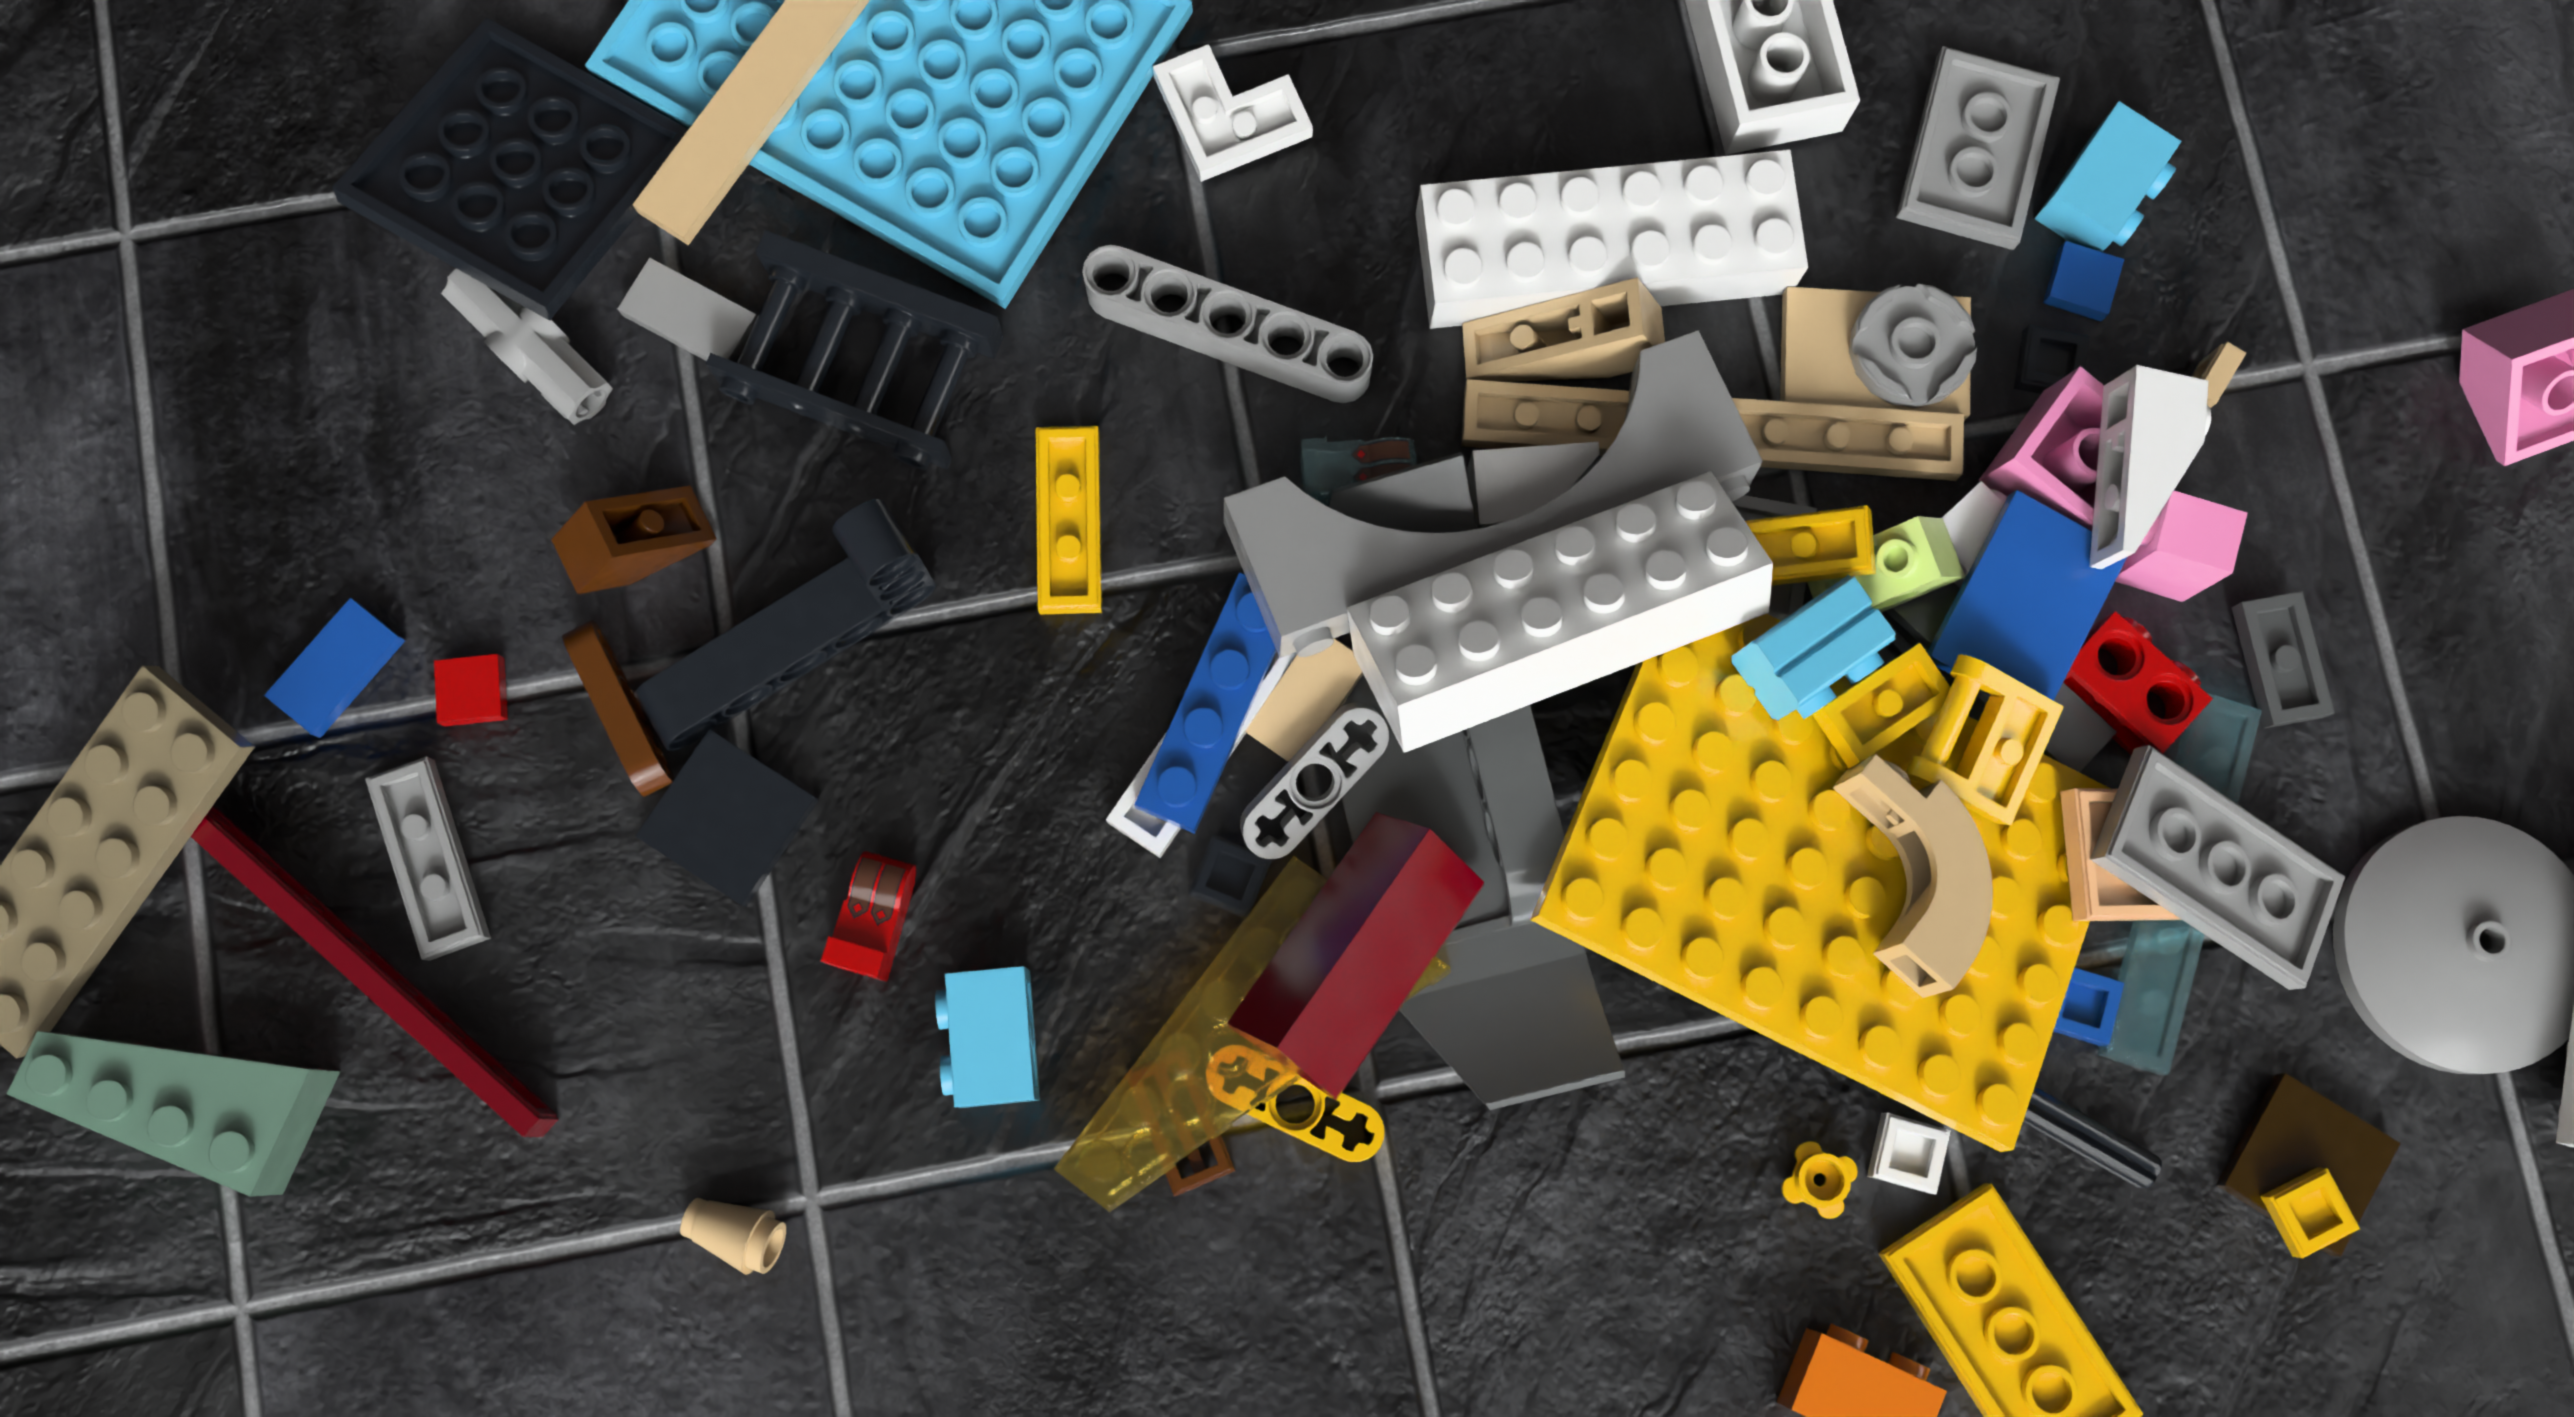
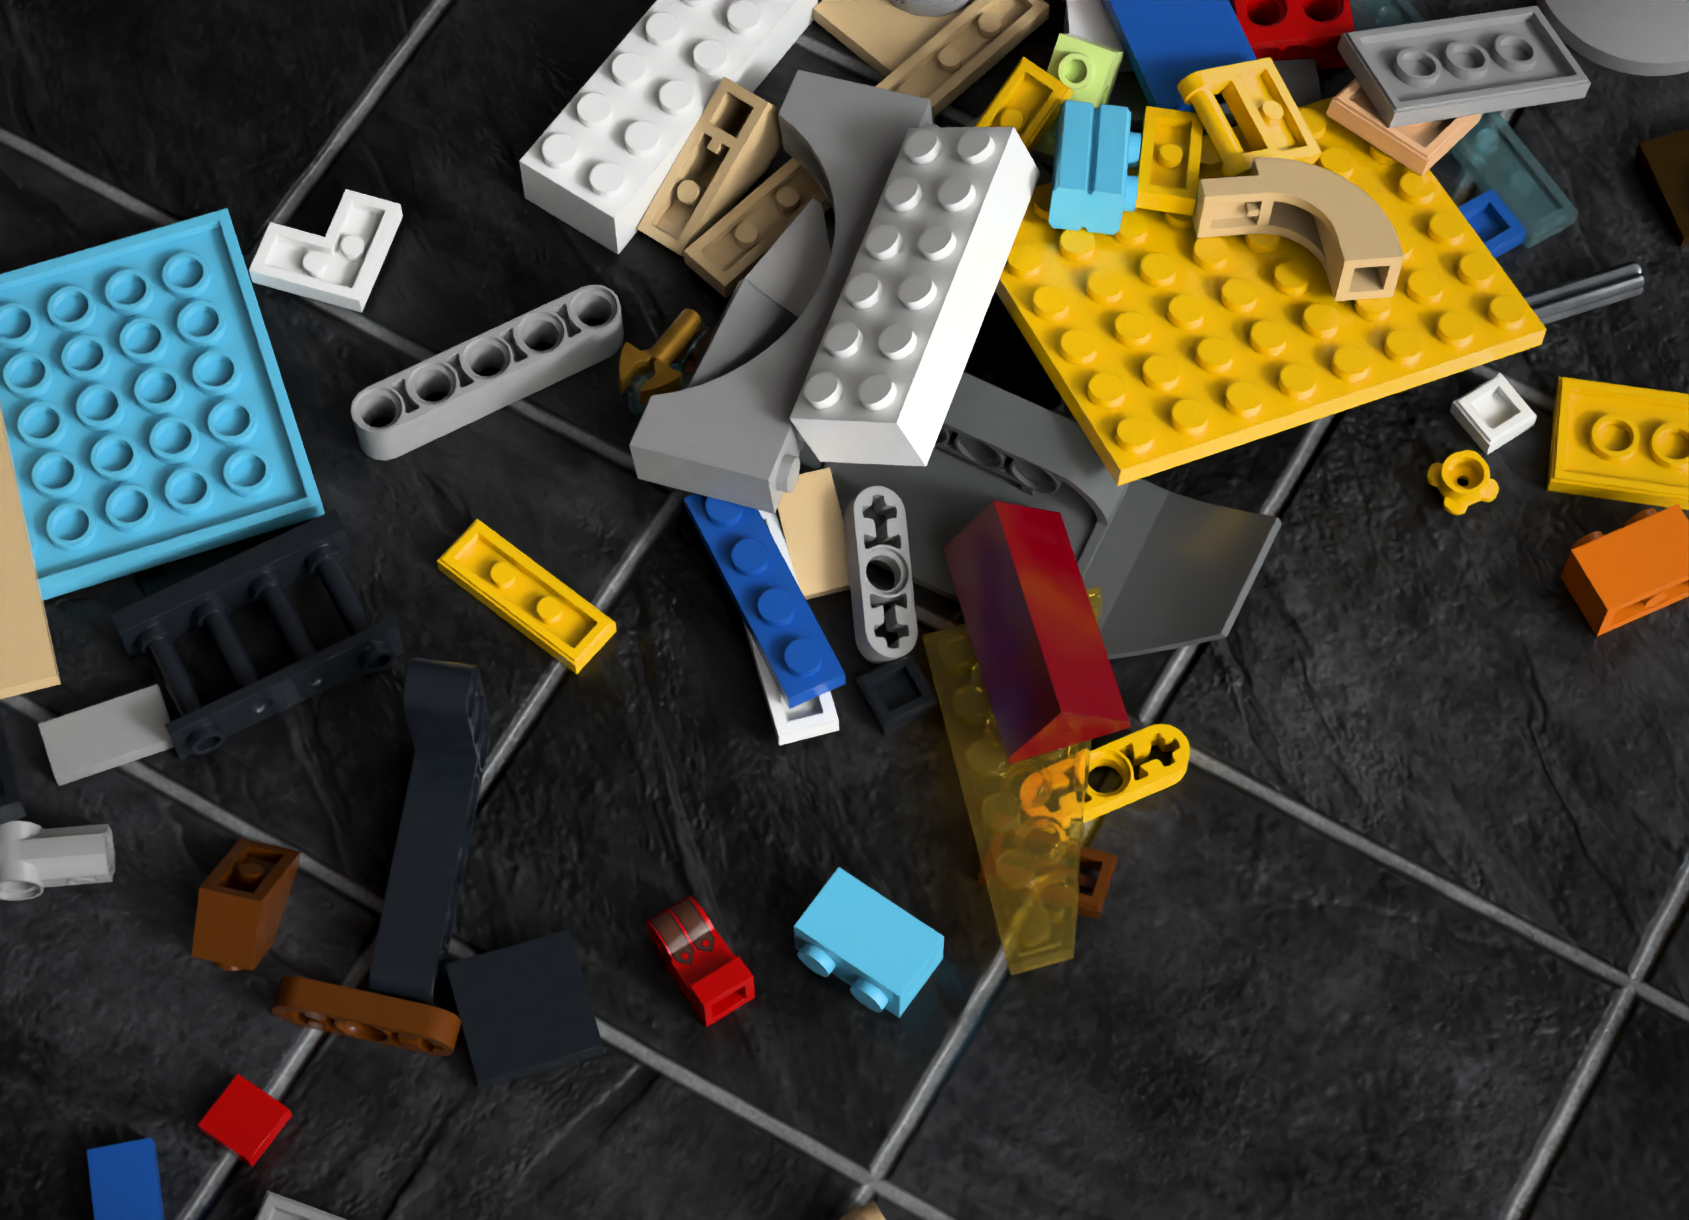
camera: 45 degrees left, 15 degrees down
none -> pearl gold bar [619,309,702,405]

